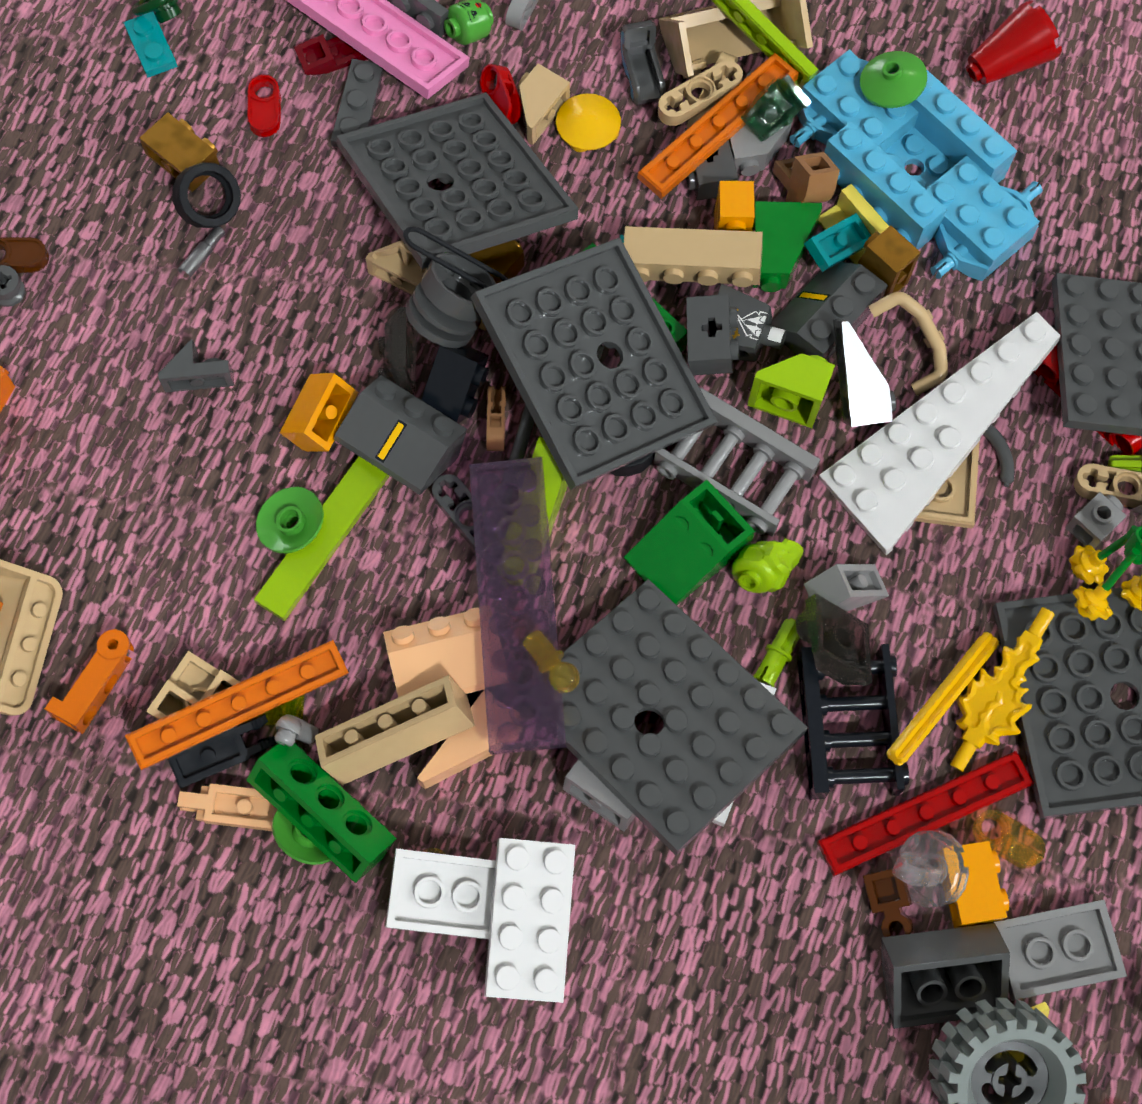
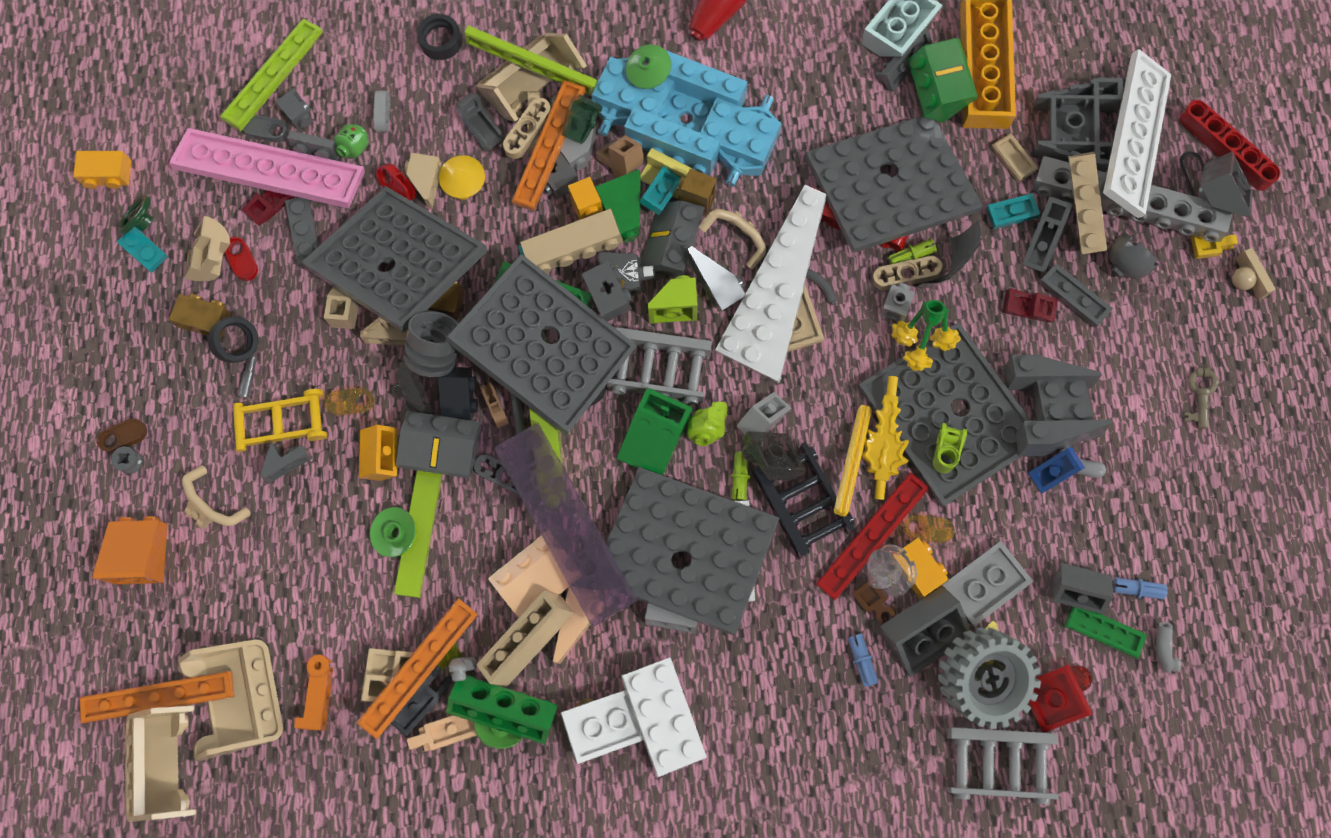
camera: 20 degrees left, 5 degrees up
black piece [403,226,508,289] -> none
clear yellow axle [523,630,580,693] -> none
none -> tan piece [182,465,251,529]
none -> tan brick [184,216,230,281]
none -> yellow piece [233,389,327,452]
none -> tan slope [324,287,359,329]
none -> clear yellow piece [325,388,375,416]
none -> medium blue axle [847,634,878,687]
none -> lime piece [932,423,967,474]

